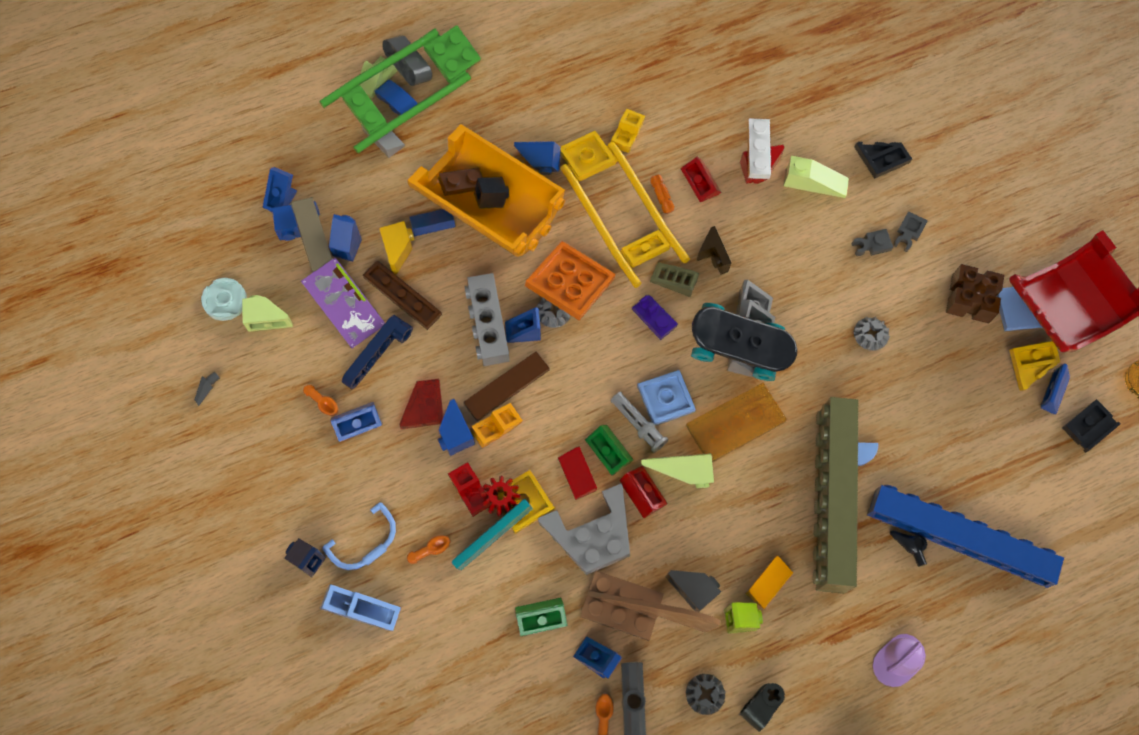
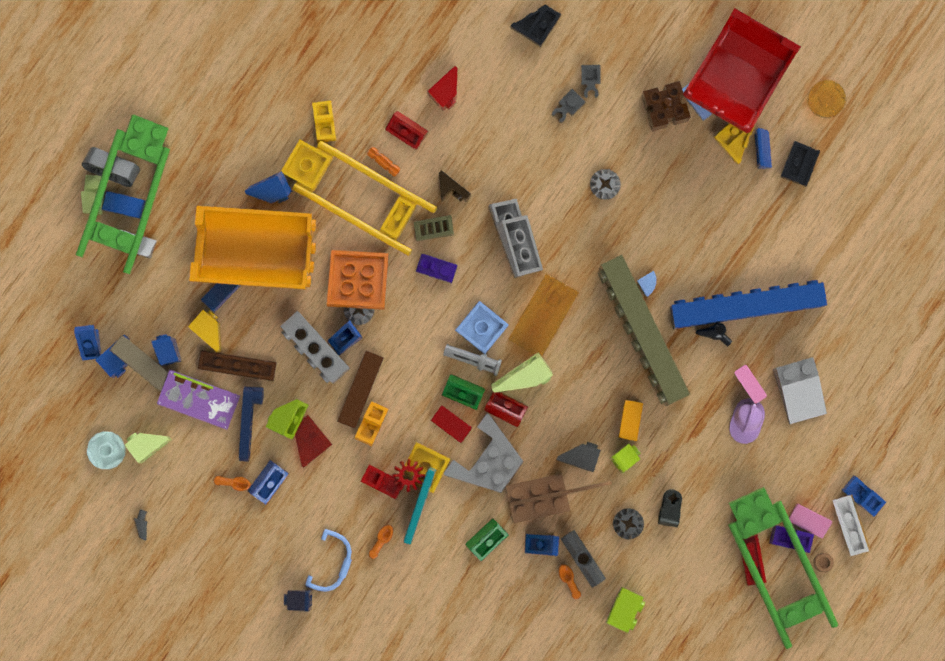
camera: 25 degrees left, 15 degrees up
light blue slope [320,585,401,631] -> none
blue slope [437,399,475,456] -> none
reddish brown plate [438,167,483,196] -> none
black brick [474,177,509,209] -> none
black piece [691,303,798,381] -> none
white plate [747,118,771,179] -> none
yellowish green slope [784,156,849,198] -> none
none -> lime slope [266,399,309,440]
none -> bright pink slope [734,365,767,404]
none -> light grey slope [773,357,827,424]

